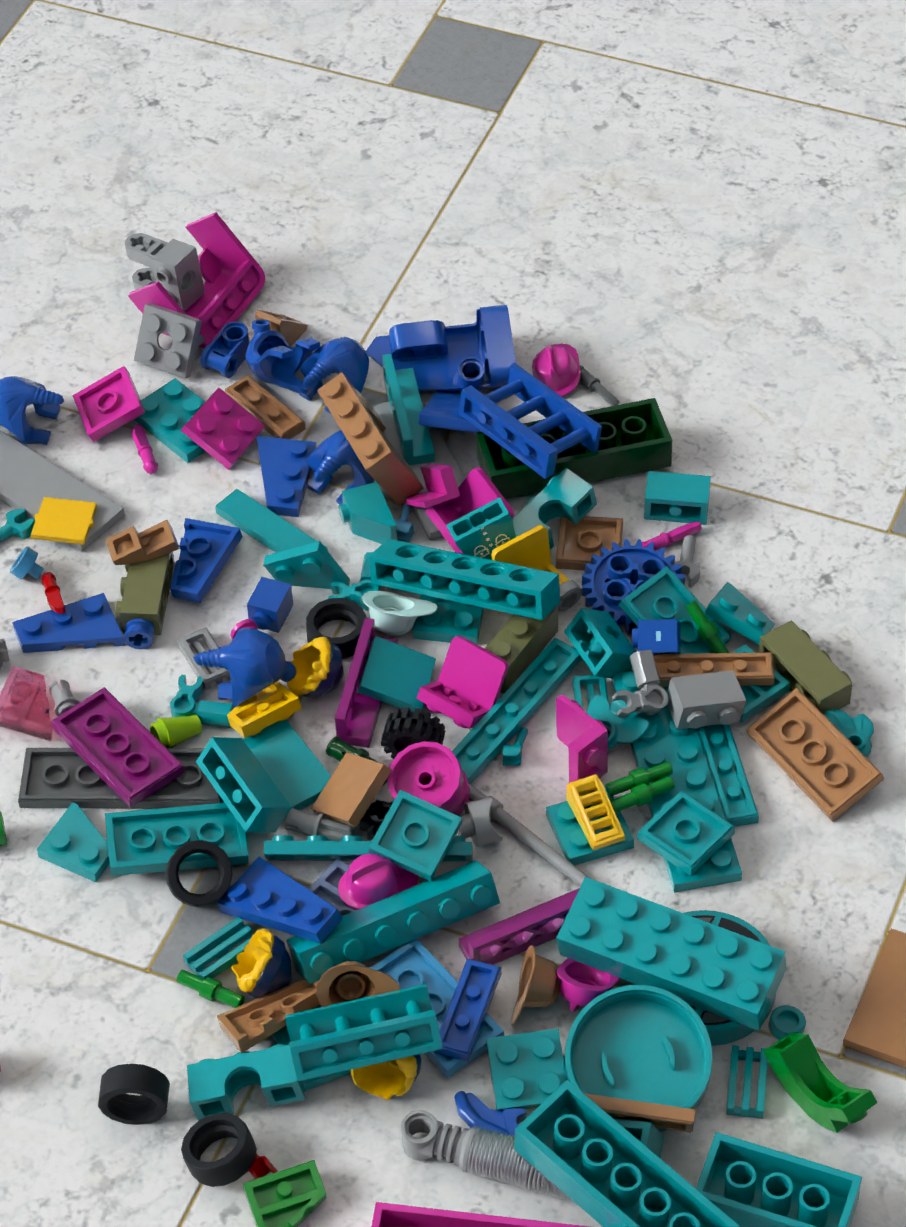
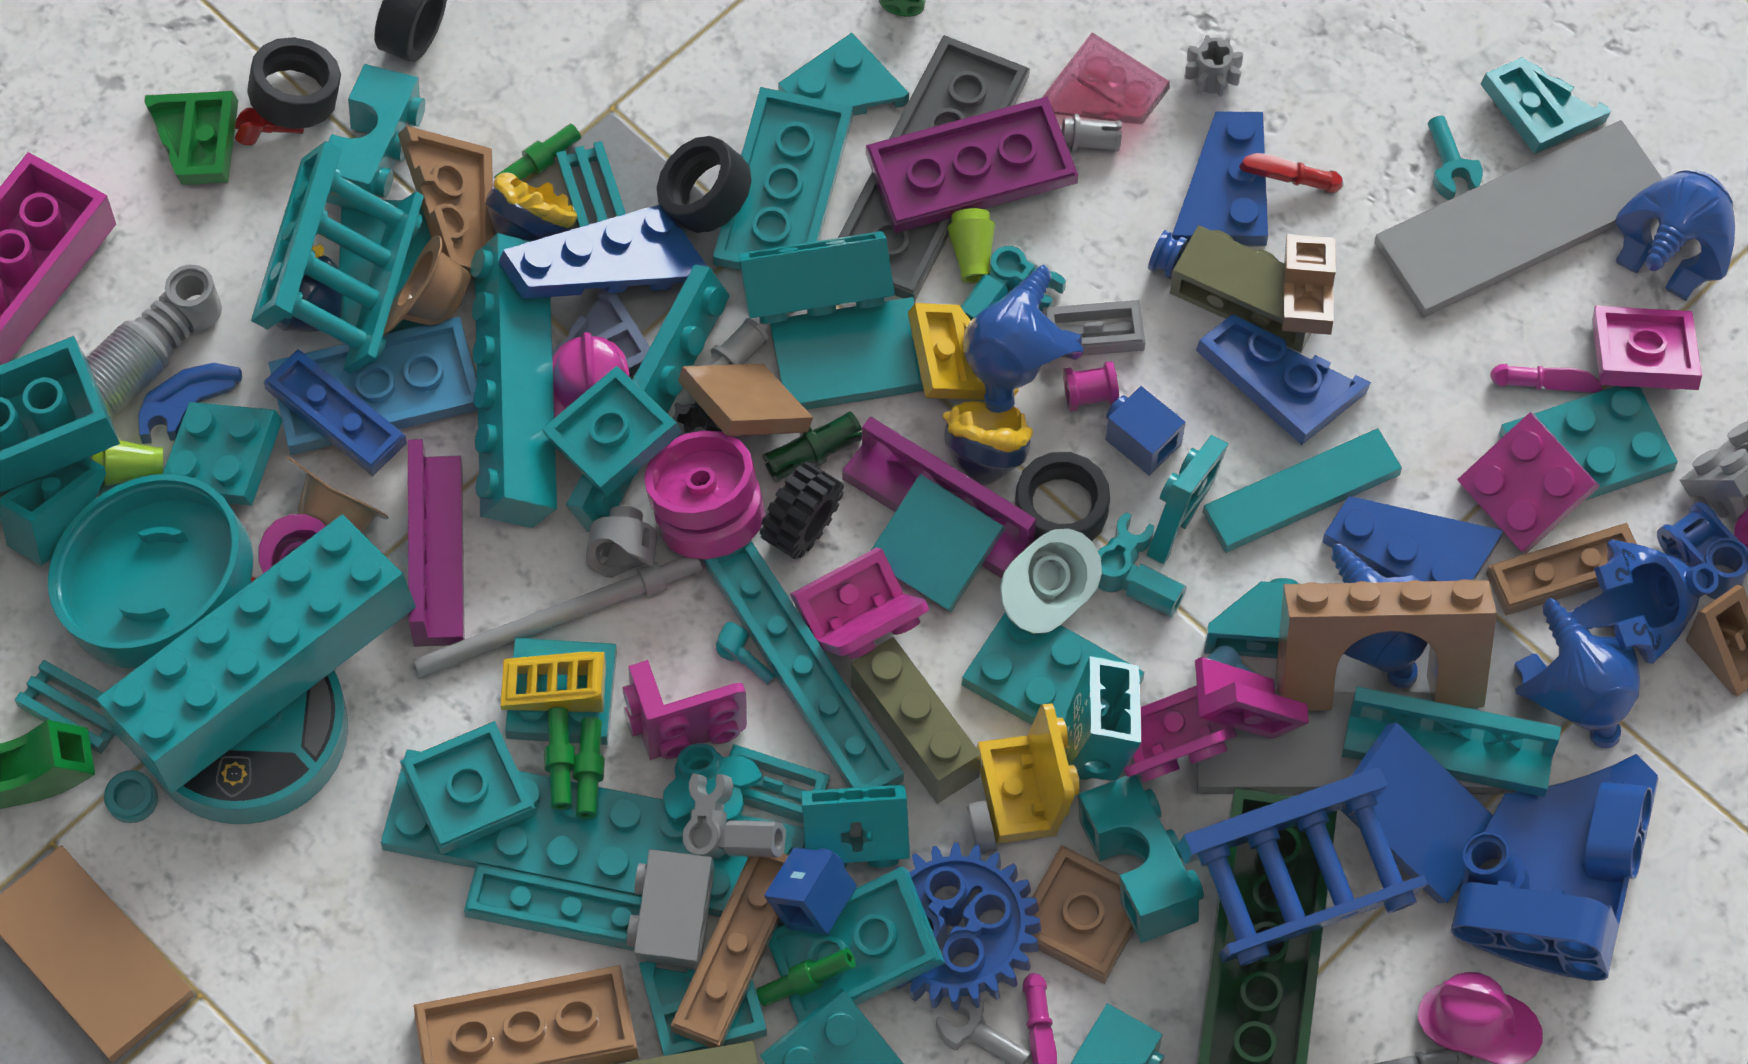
camera: 110 degrees right, 15 degrees up
dark azure tile [10,546,43,579] -> none
yellow piece [31,497,97,545] -> none
teal brick [369,539,560,620] -> none
medium nougat tile [584,1093,696,1133] -> none

